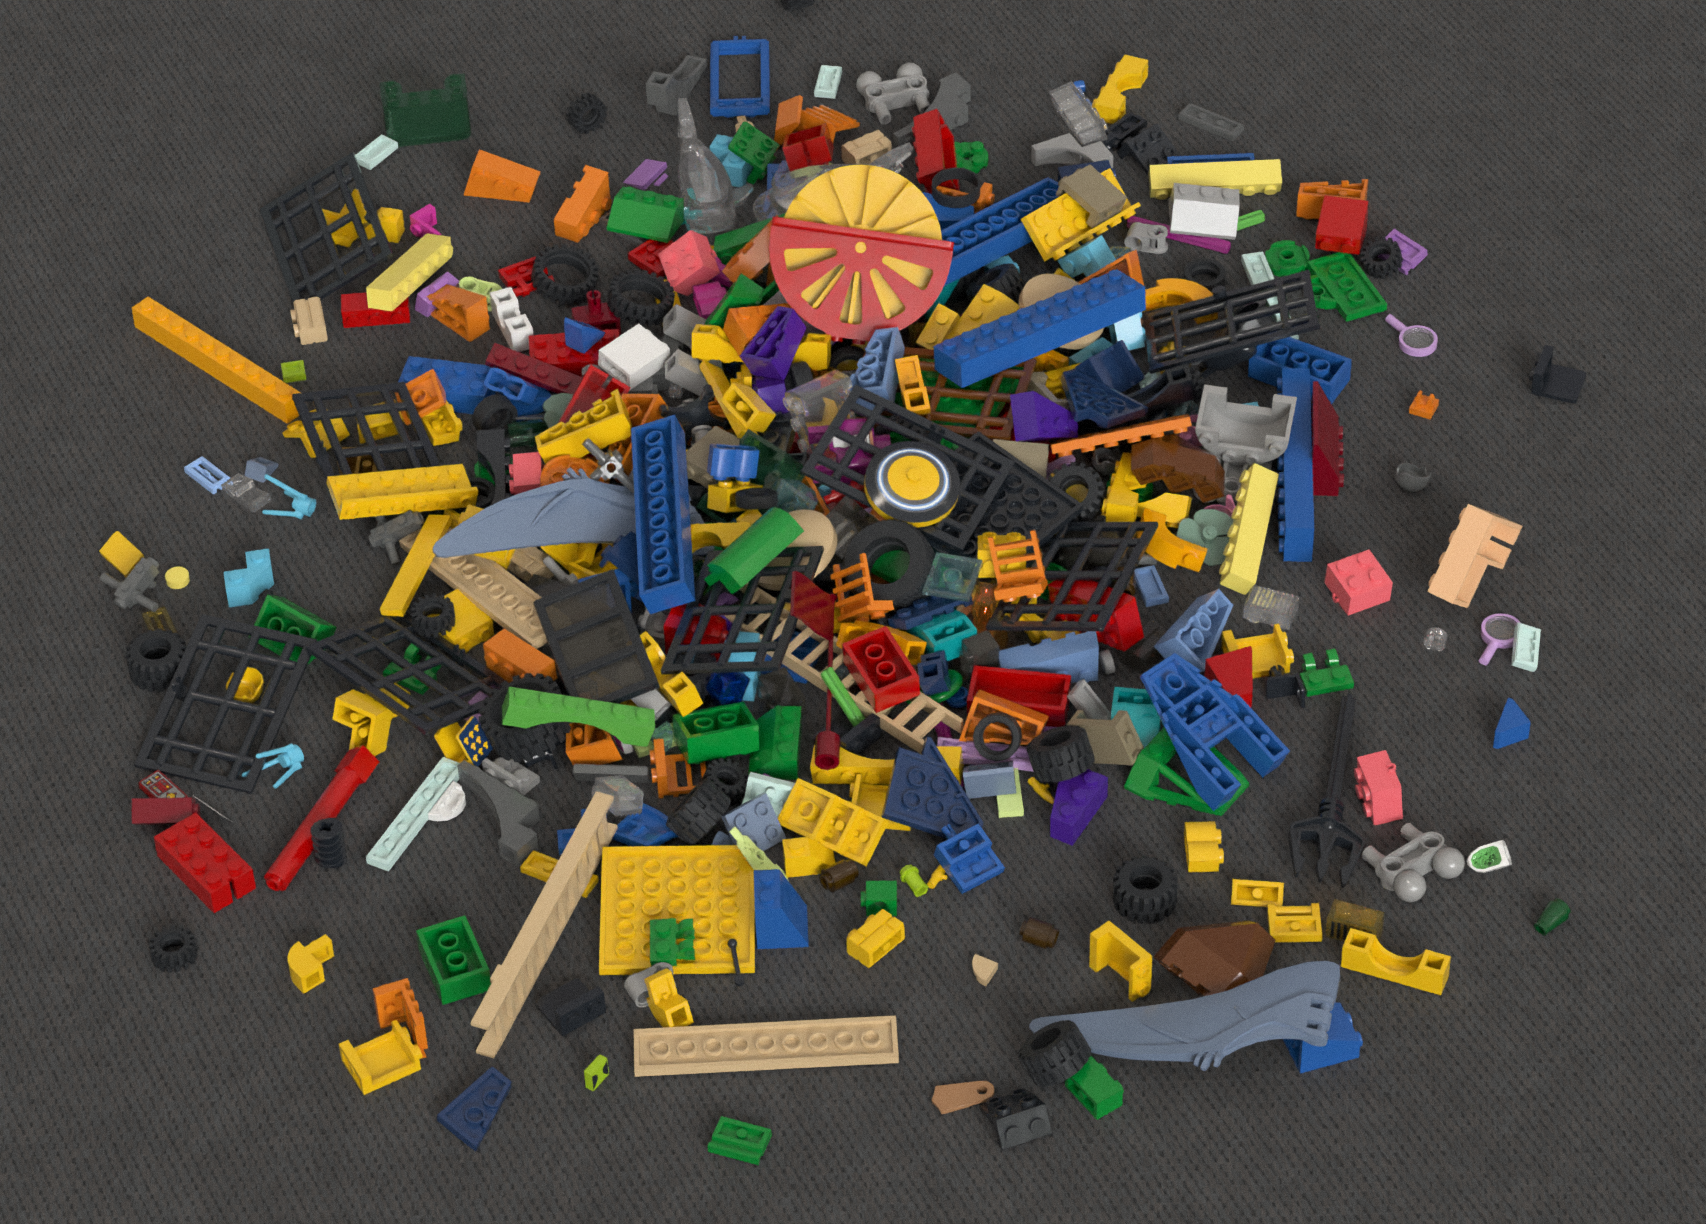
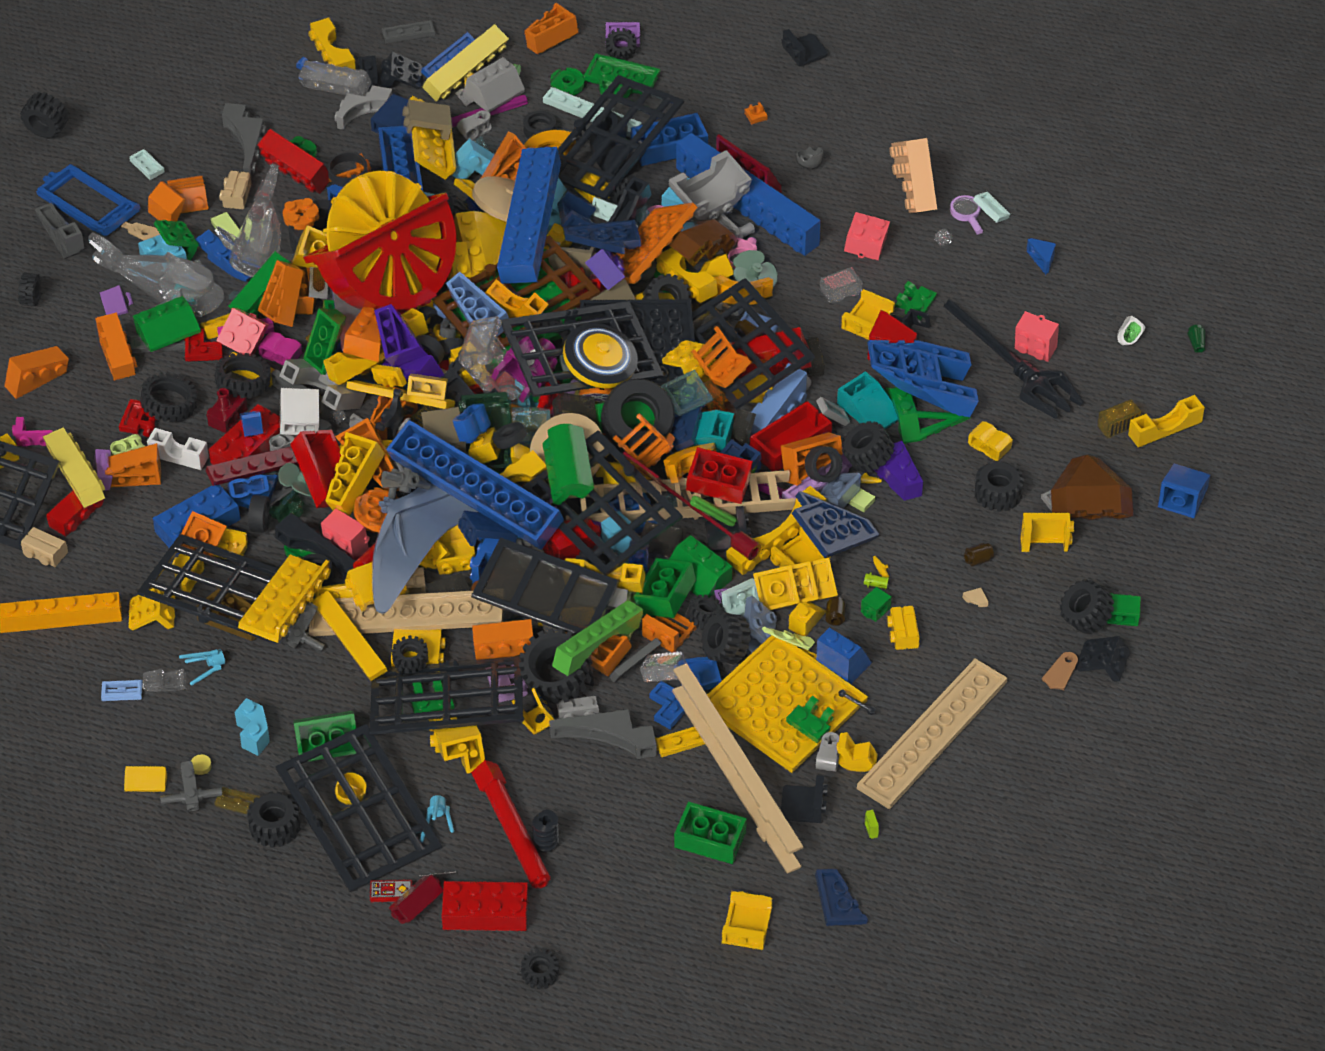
camera: 50 degrees left, 5 degrees up
sand blue slope [245,457,279,483] -> none
lime tile [281,360,306,383] -> none
yellow brick [287,934,334,994] -> none
light aqua plate [366,757,460,872] -> none
orange plate [373,978,428,1059] -> none
white plate [428,781,466,822] -> none
light grey bar [543,556,578,590] -> none
green plate [708,1116,772,1165] -> none
red piece [782,123,834,174] -> none
light grey piece [856,62,930,125] -> none
blue plate [934,824,1005,894] -> none
sand blue animal [1029,961,1340,1071] -> none
dark tan panel [1067,710,1144,765] -> none
medium blue wedge [1154,589,1233,673] -> none
light yellow brick [1219,463,1279,595] -> none
yellow slope [1231,879,1284,907] -> none
yellow plate [1267,903,1322,942] -> none
red slope [1315,195,1368,255] -> none
light grey piece [1362,823,1465,903] -> none
piece [1385,314,1438,357] -> none

